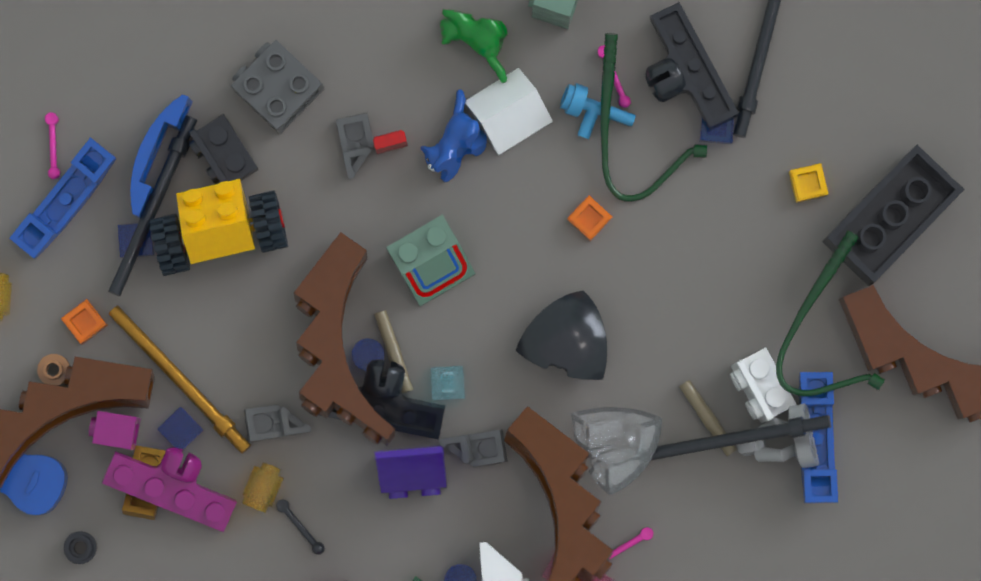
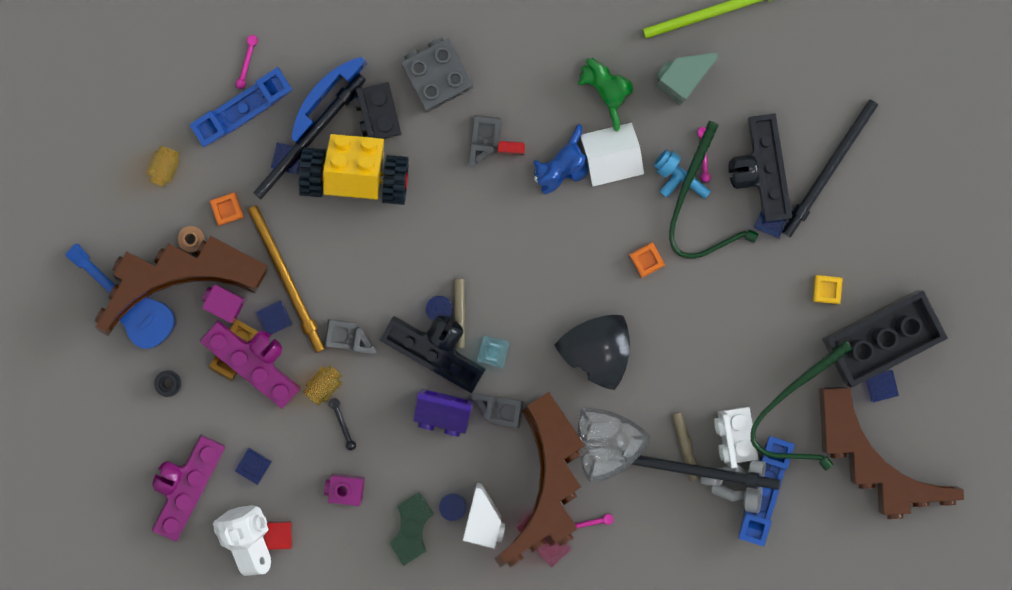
camera: 30 degrees right, 5 degrees up
reddish brown arch [294,232,395,446] -> none
sand green slope [386,215,476,307] -> none
none -> clear blue tile [866,370,899,402]

